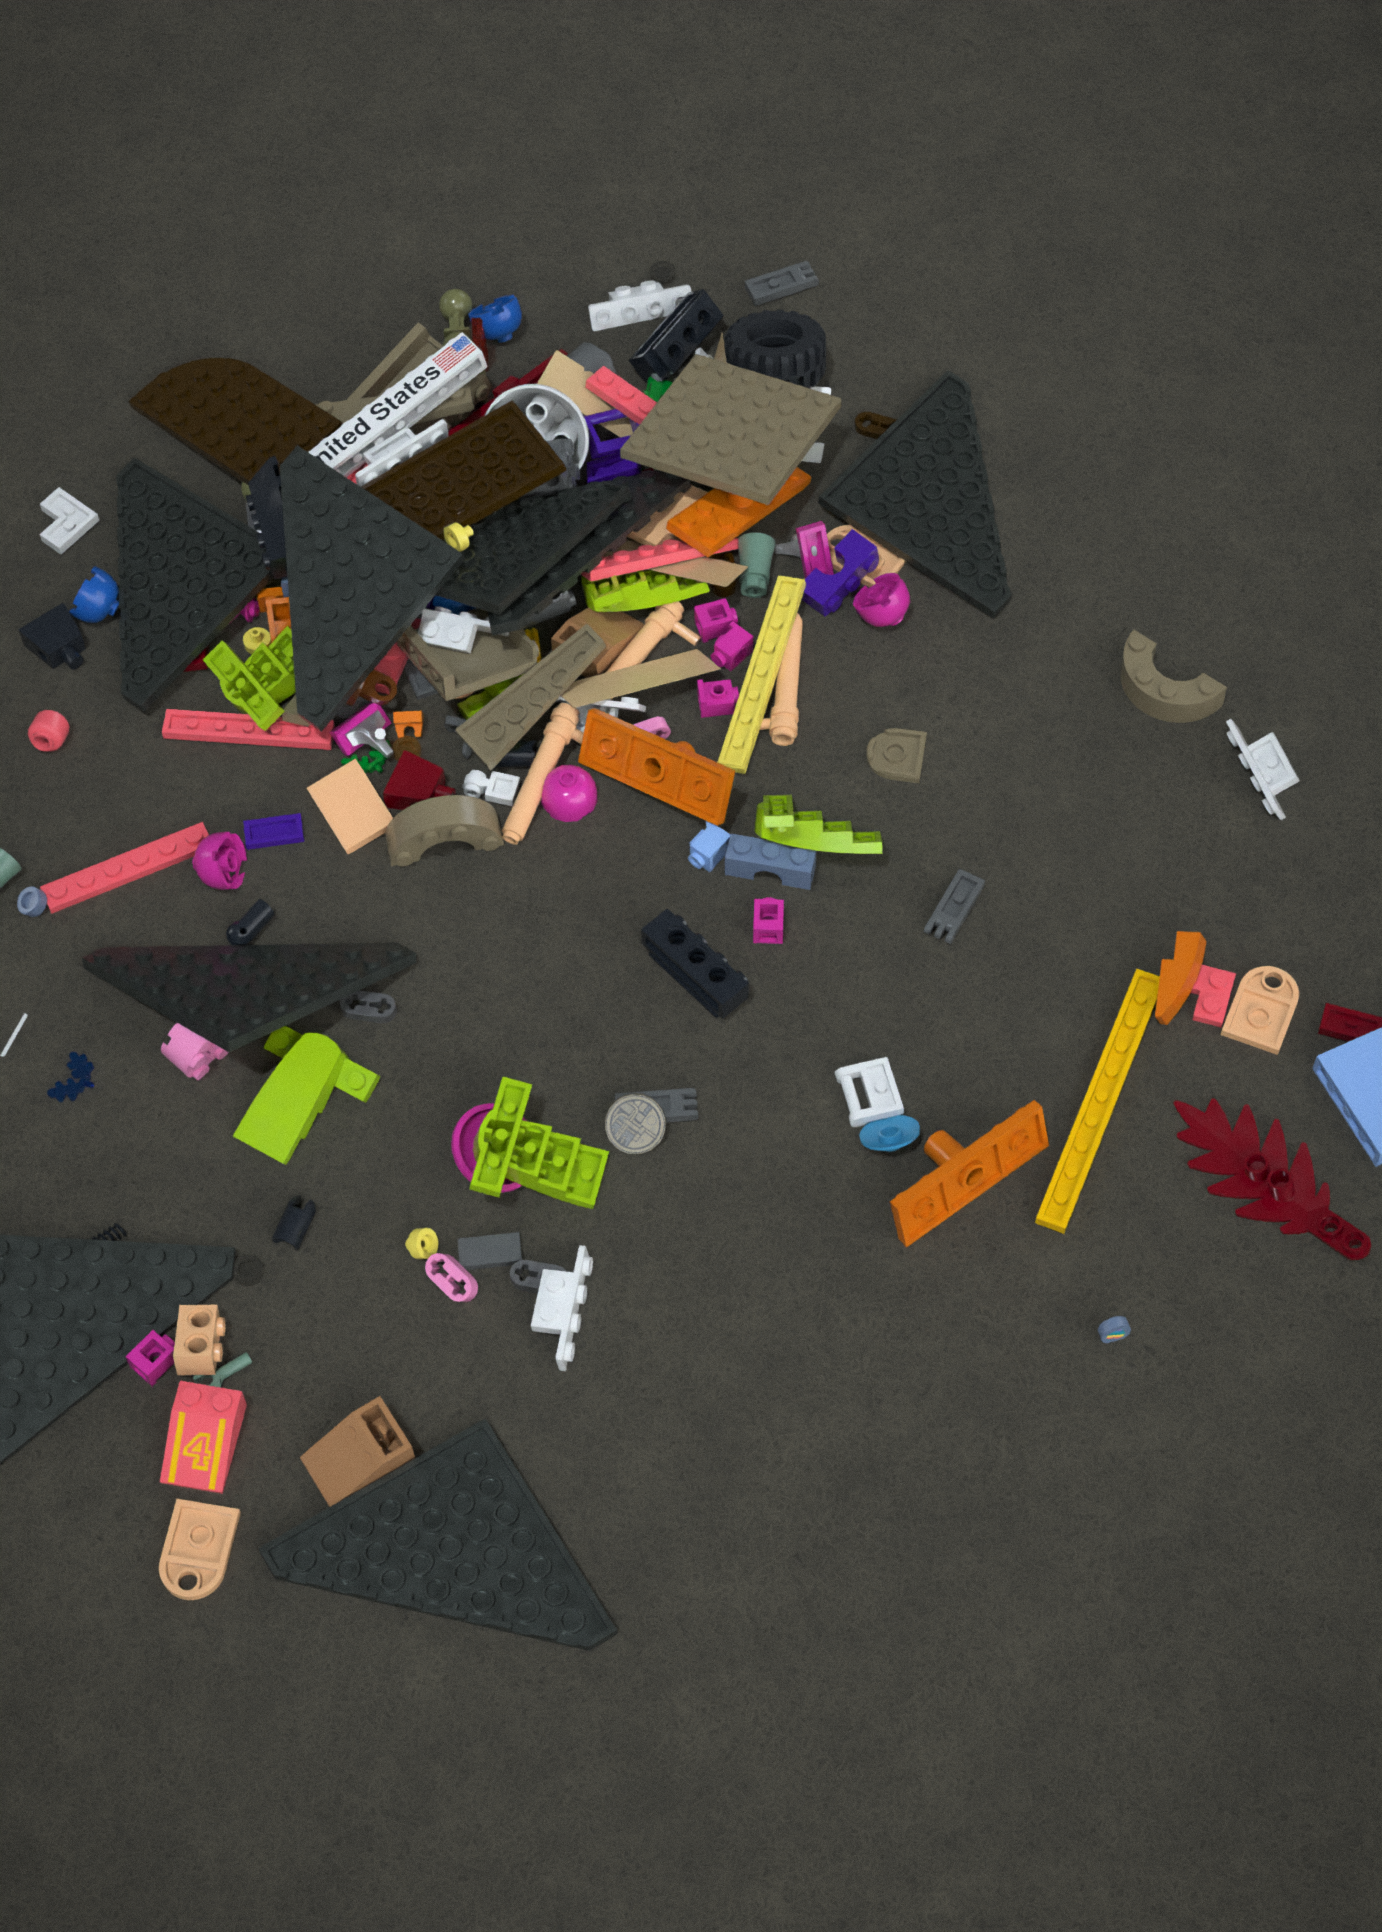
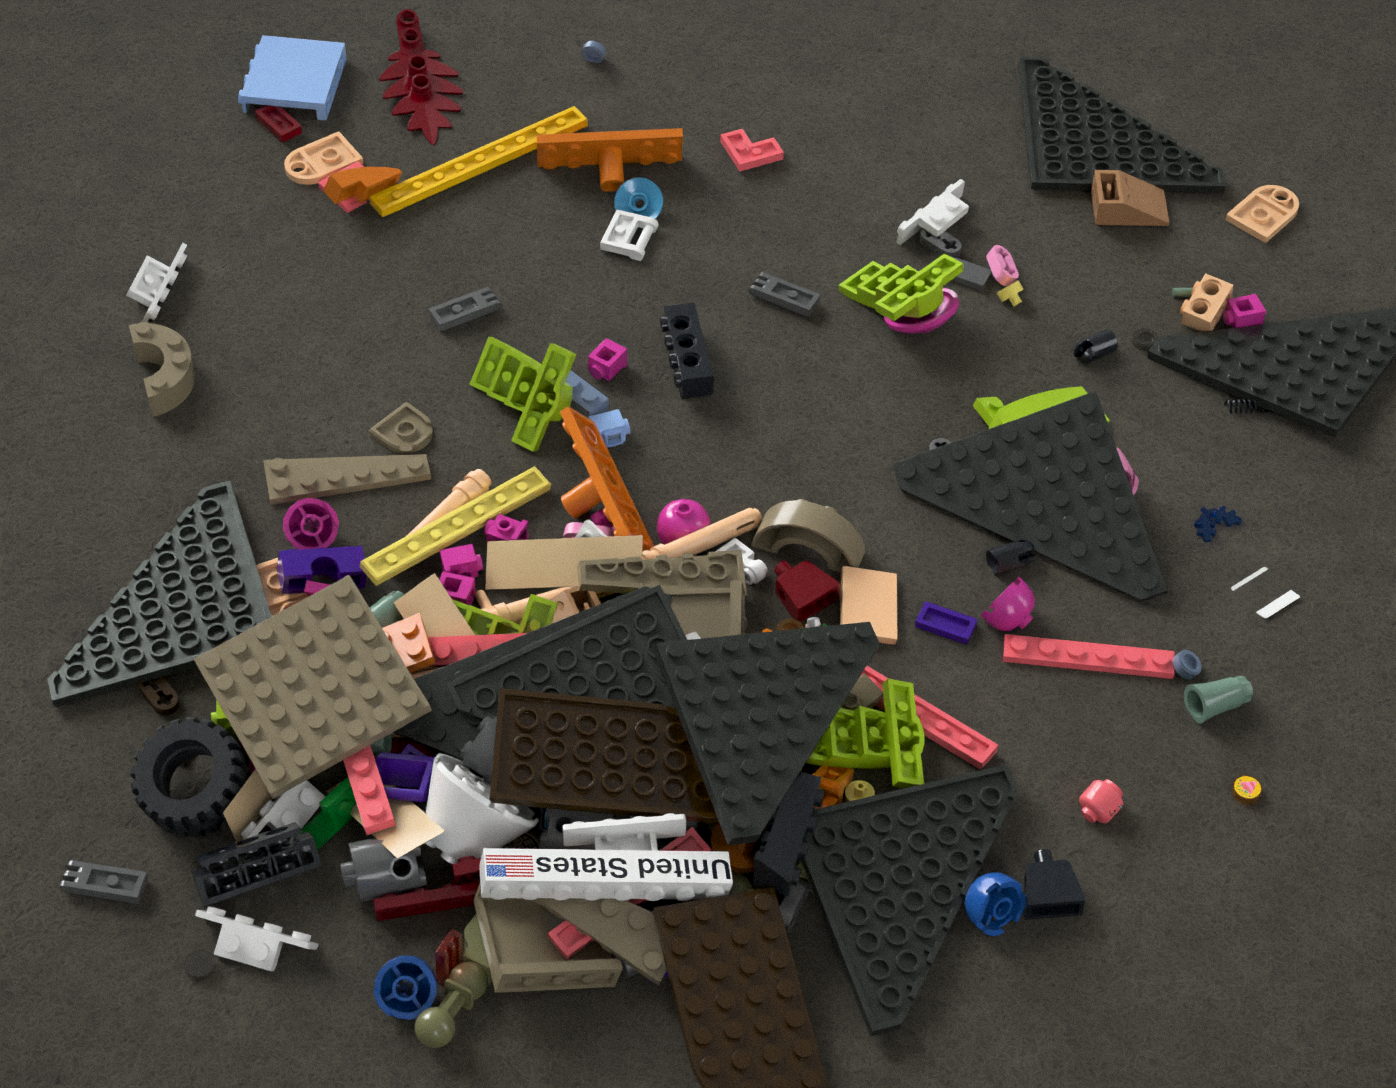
camera: 150 degrees left, 10 degrees down
white plate [40,487,99,554] -> none
coral slope [160,1381,247,1494] -> none
light yellow tile [444,522,473,552] -> none
tile [605,1093,666,1154] -> none
none -> dark tan wing [263,454,431,505]
none -> coral plate [720,129,784,172]

